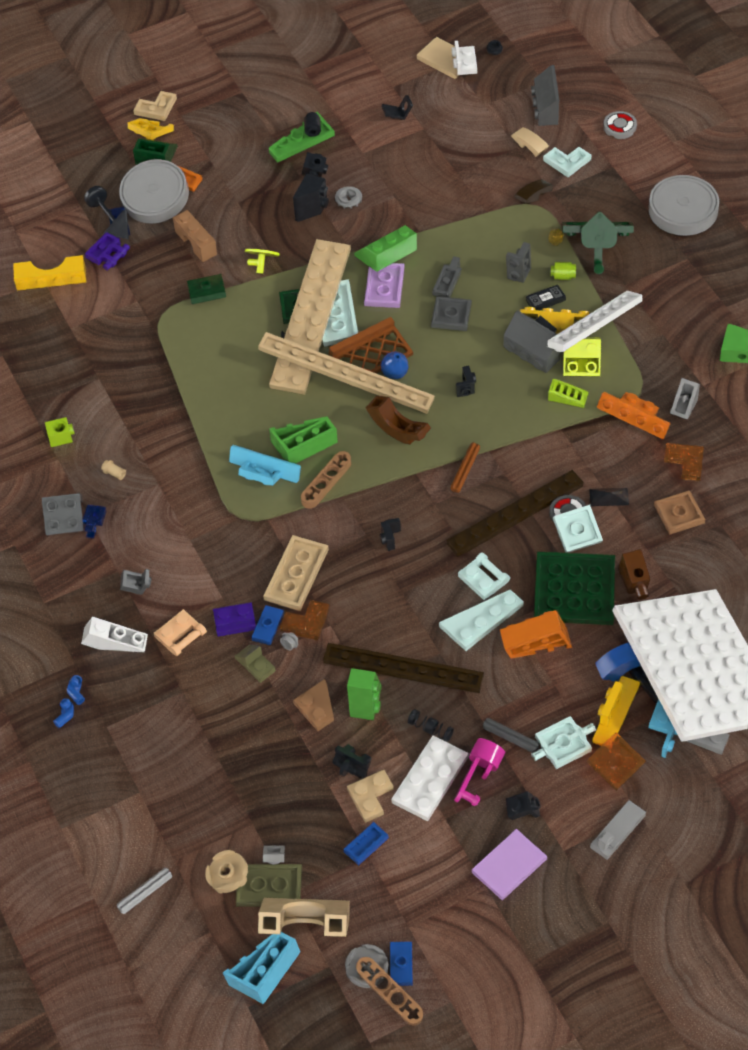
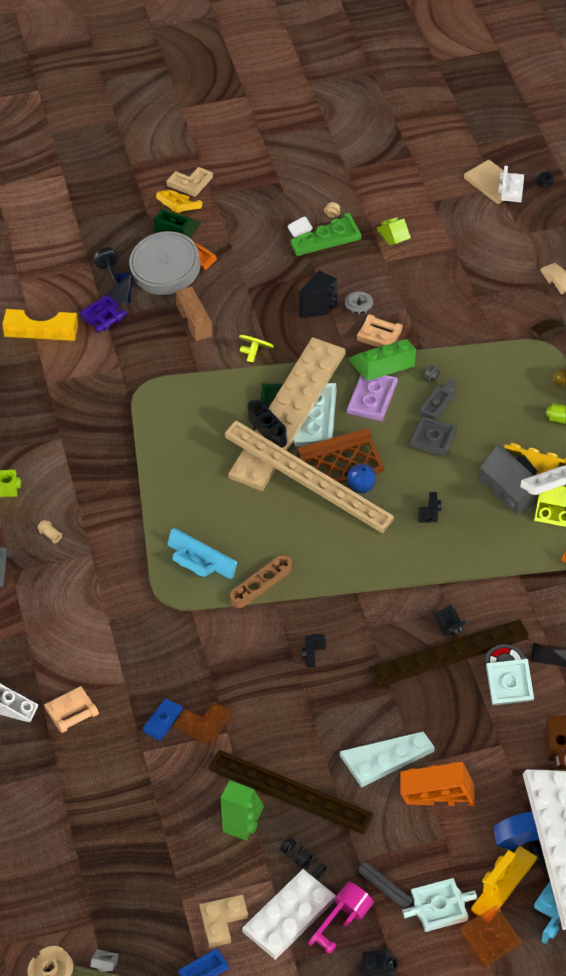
camera: 10 degrees right, 5 degrees down
clear blue plate [83,505,107,539] -> none
dark grey bracket [120,569,151,595] -> none
dark green plate [187,274,226,304] -> none
dark purple plate [213,602,256,637] -> none
olive slope [235,644,276,683] -> none
tan plate [263,535,329,611] -> none
bright green wedge [269,416,338,464] -> none
light grey plate [280,632,298,651] -> none
medium nougat wing [293,679,334,731] -> none
black brick [301,152,328,177] -> none
black brick [304,112,321,137] -> none
black hips [332,744,372,779] -> none
reddish brown arch [366,396,431,445] -> none
black bracket [381,95,413,120] -> none
dark orange axle [450,442,480,493] -> none
light aqua plate [458,552,510,601] -> none
dark grey bracket [506,242,531,283] -> none
tile [526,284,566,311] -> none
dark green plate [534,552,615,625] -> none
lime slope [548,379,589,408] -> none
none -> black beam [247,400,288,448]
none -> white slope [288,216,313,238]
none -> tan plate [324,202,340,218]
none -> light nougat plate [357,314,403,347]
none -> lime slope [377,217,411,245]
none -> dark grey plate [424,365,440,382]
none -> black bracket [433,605,467,636]

